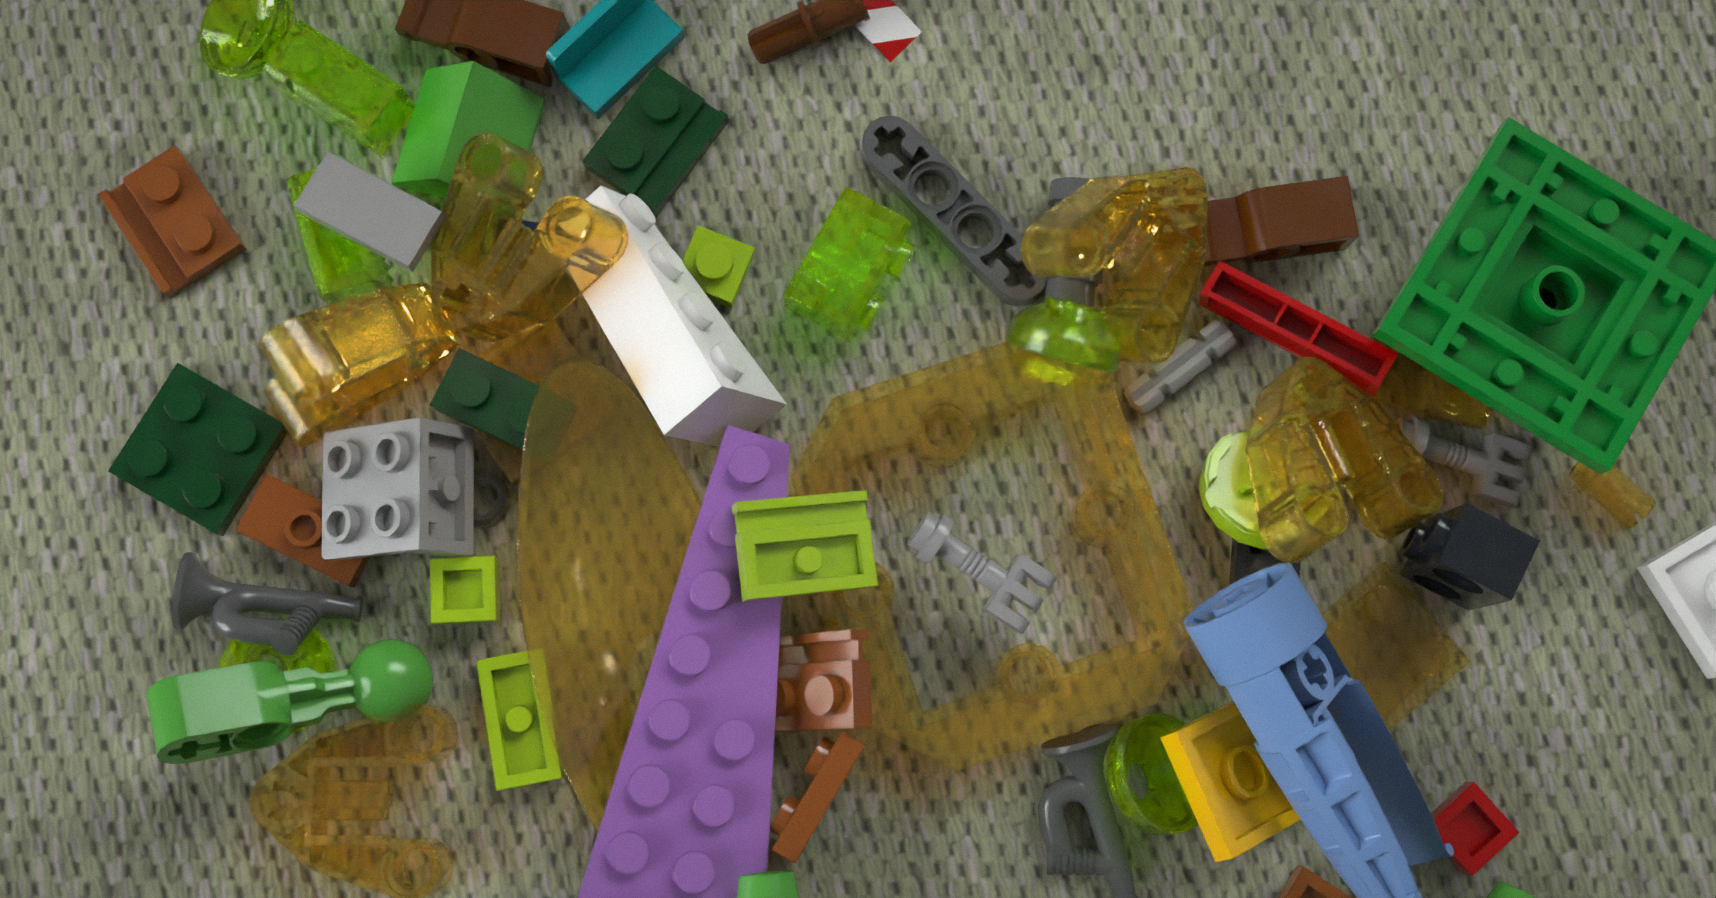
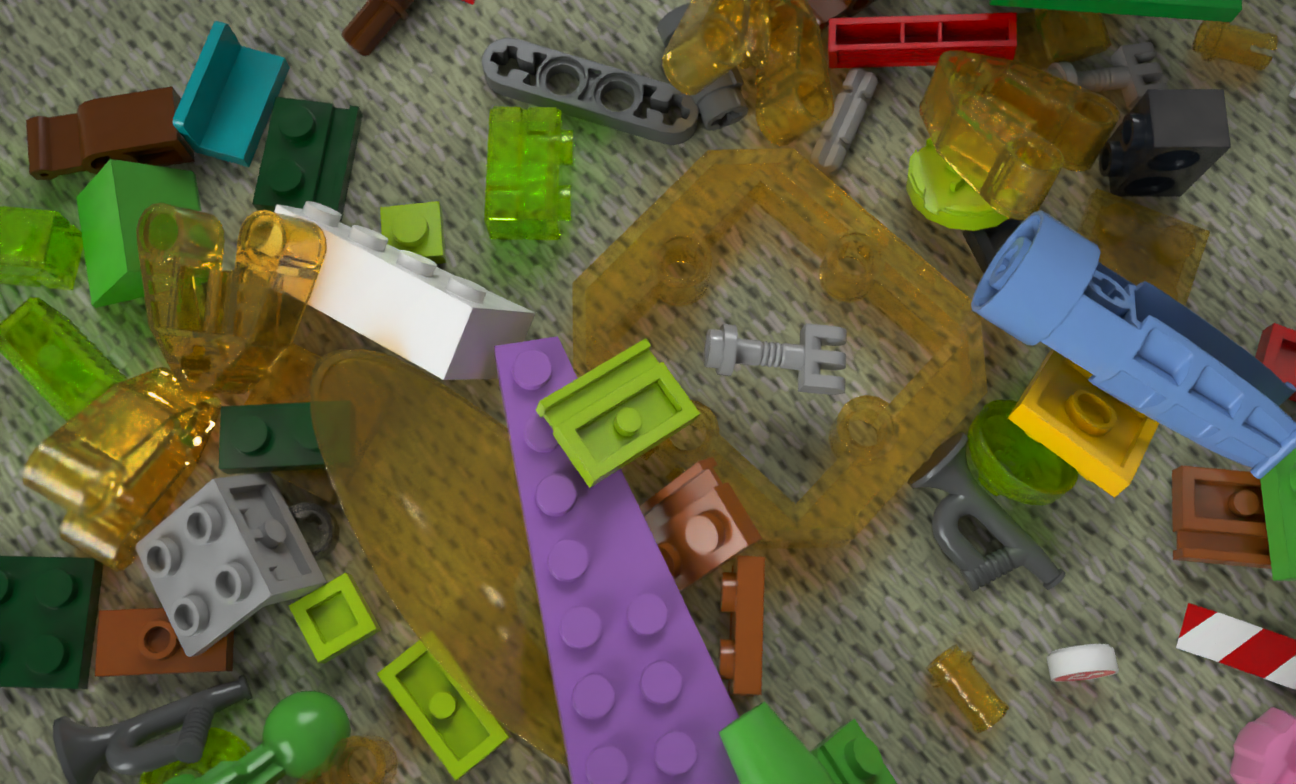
camera: 25 degrees left, 5 degrees down
light grey tile [294,151,445,273] -> none
clear neon green piece [1005,295,1122,372] -> none

